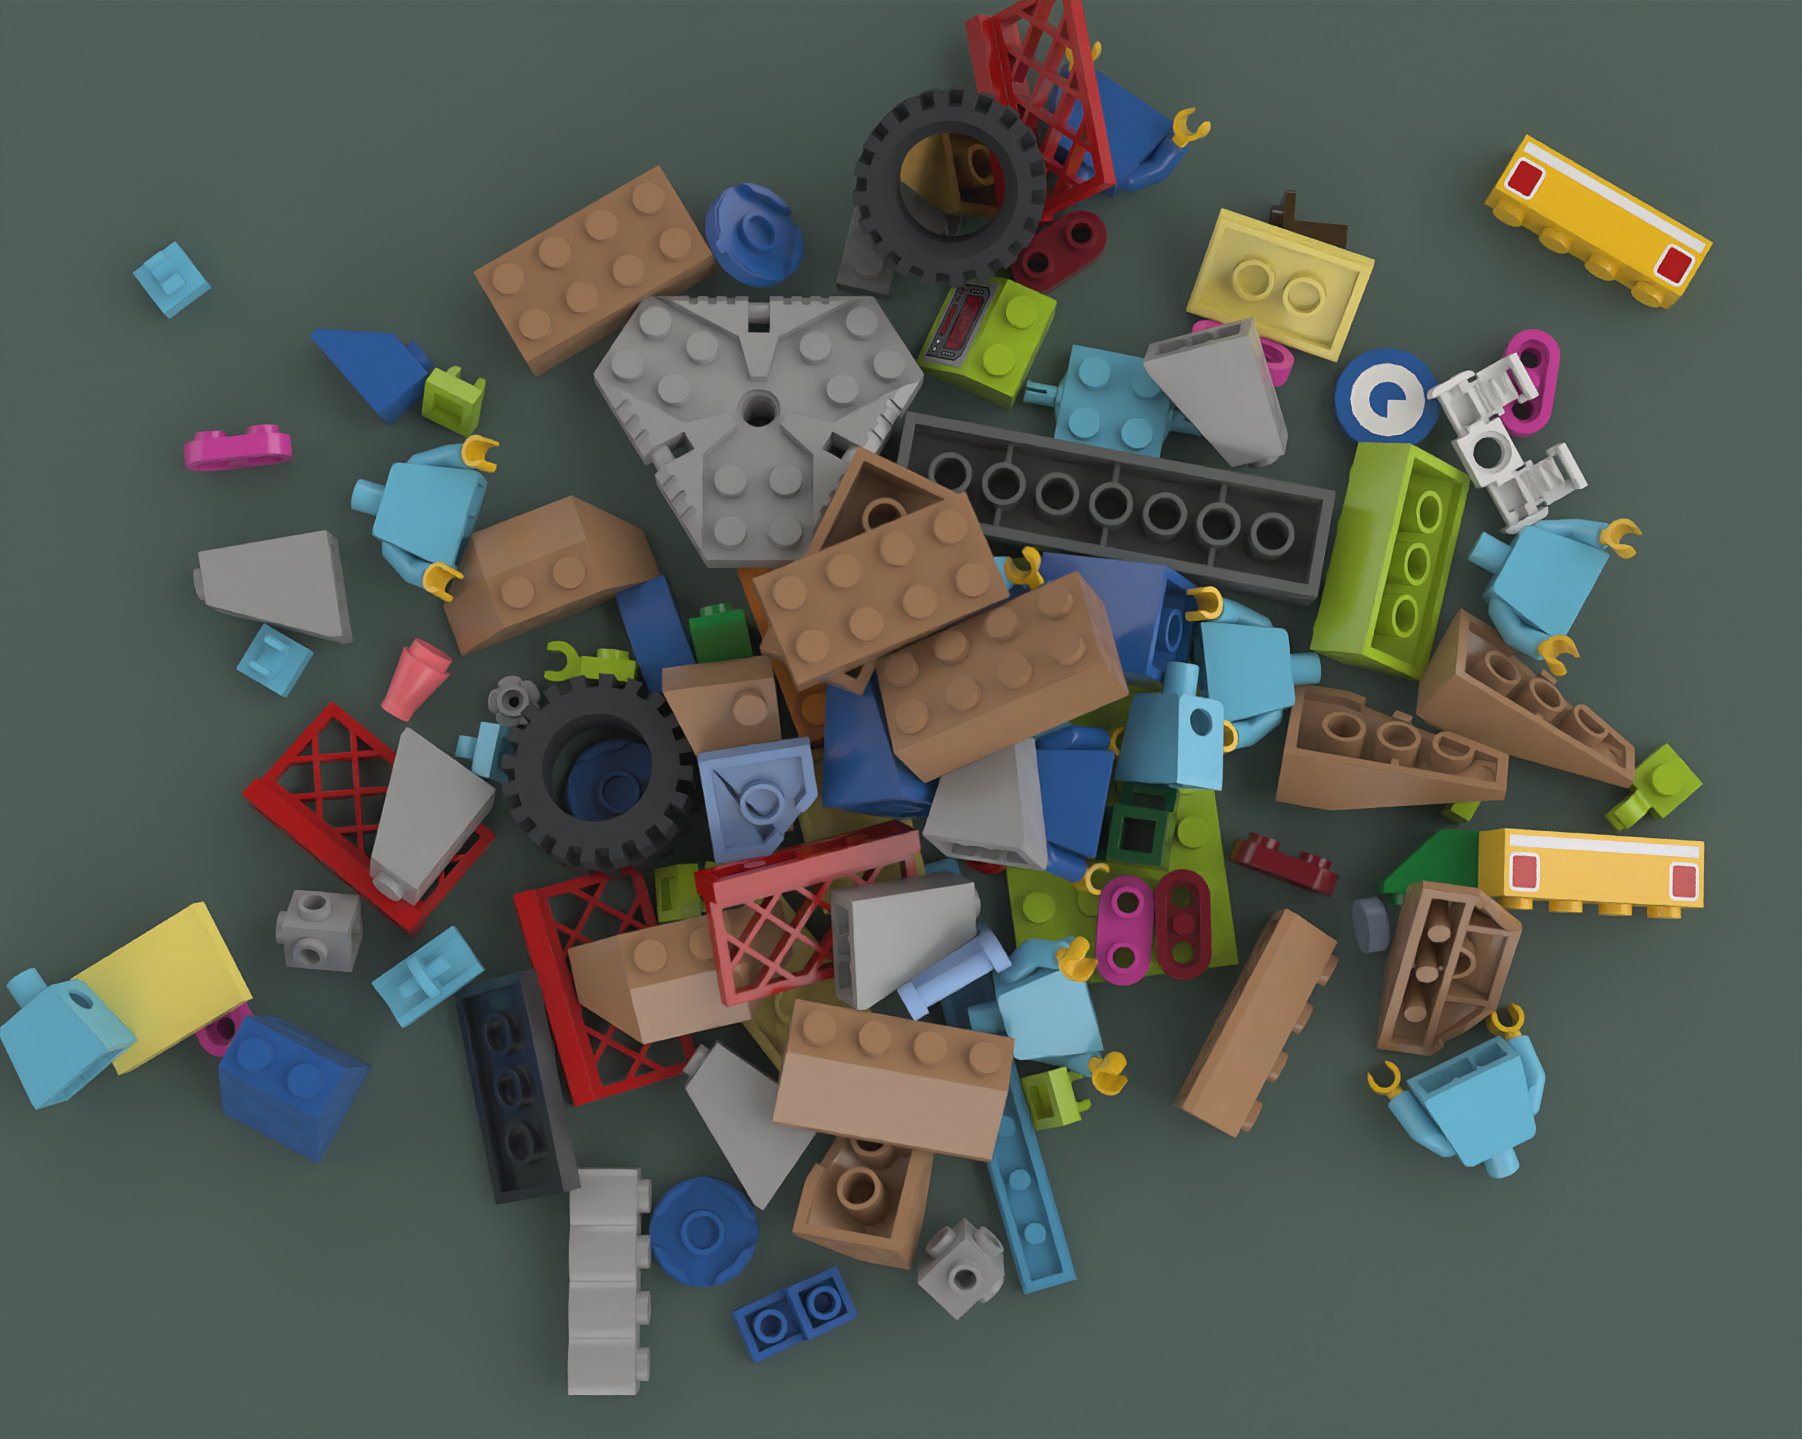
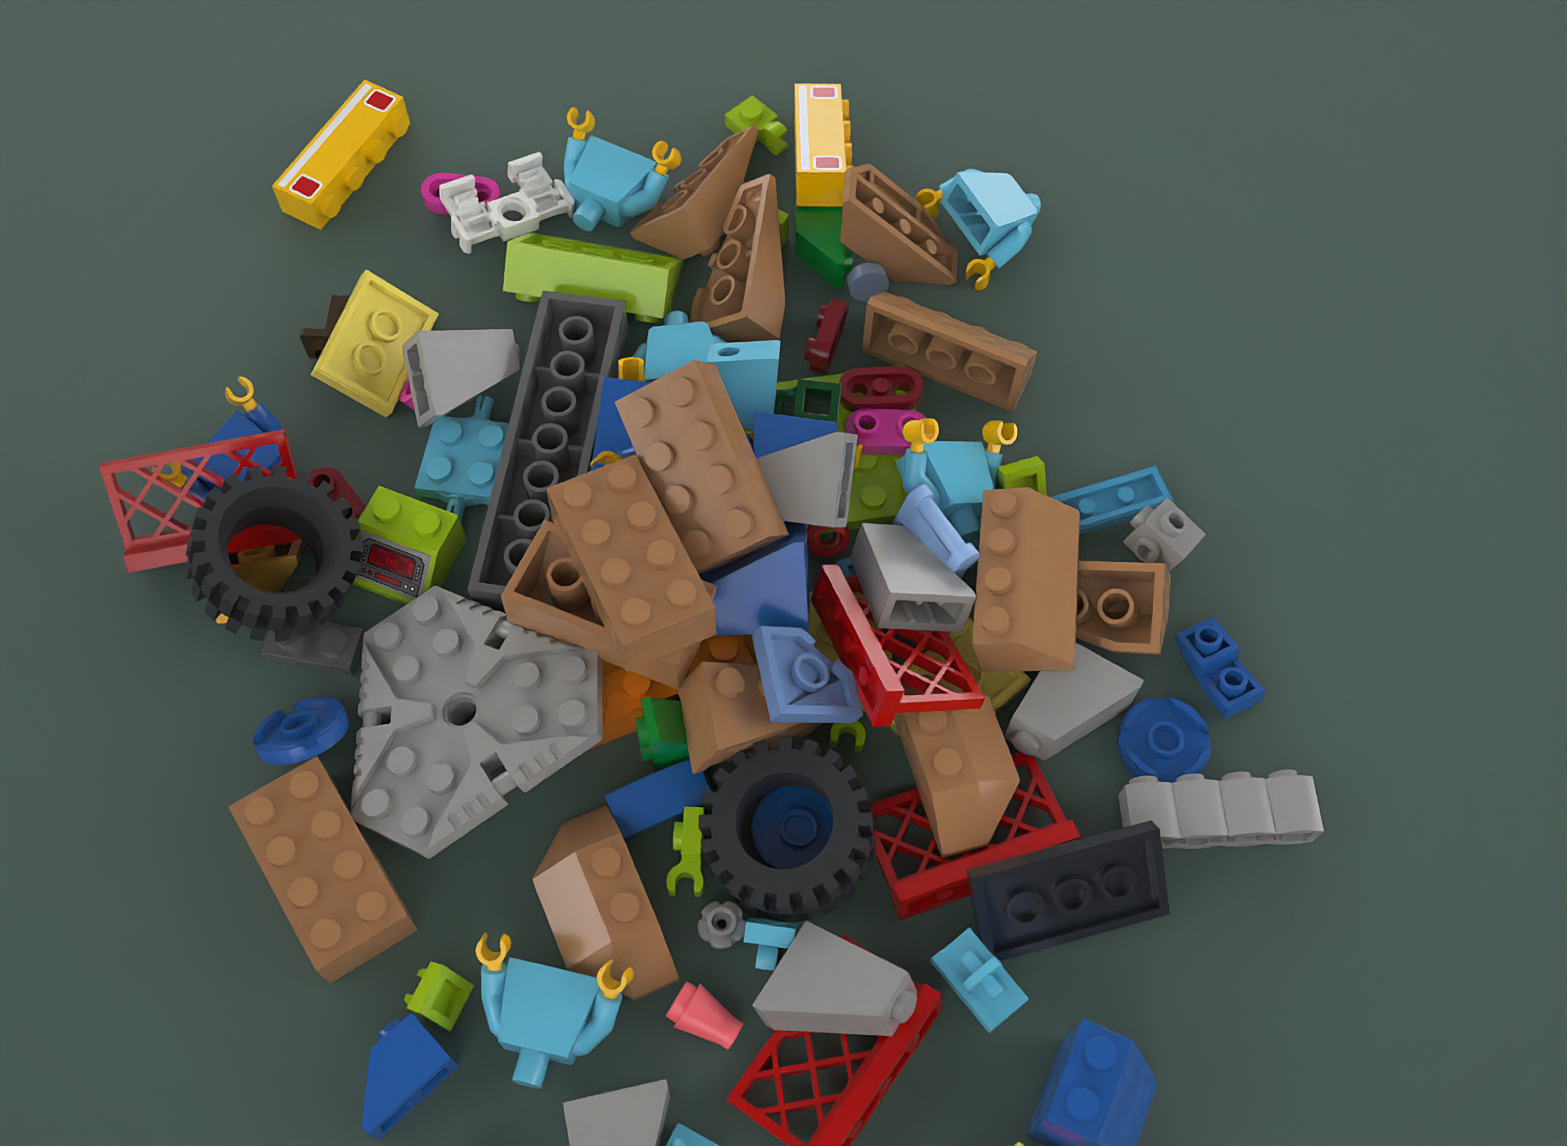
camera: 100 degrees left, 20 degrees down
light grey brick [275,890,363,972] -> none
lime tile [654,864,706,923] -> none
tile [1333,347,1440,447] -> none

